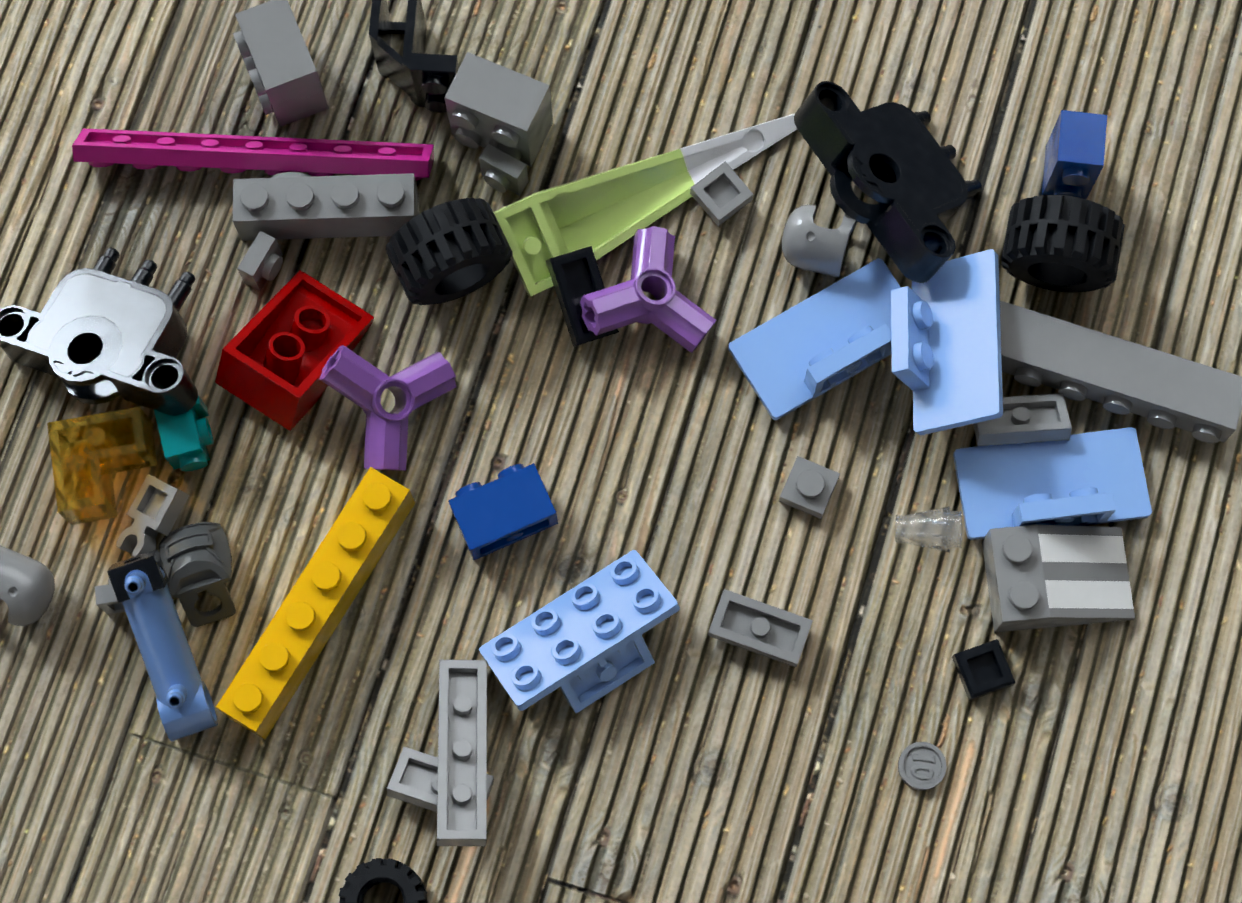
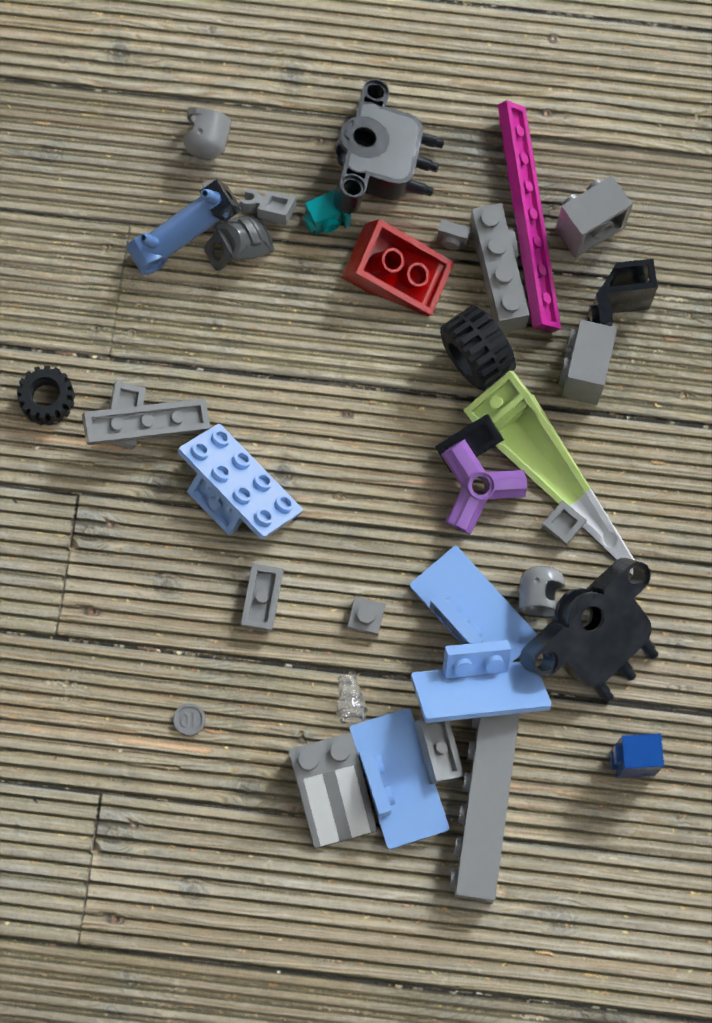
camera: 75 degrees right, 0 degrees up
clear yellow brick [47,406,157,525] -> none
yellow brick [216,467,415,740] -> none
medium lavender piece [319,345,457,471] -> none
blue brick [448,463,558,561] -> none
light grey plate [479,144,529,196] -> none
black tile [952,639,1015,701] -> none
black tyre [1001,195,1125,293] -> none

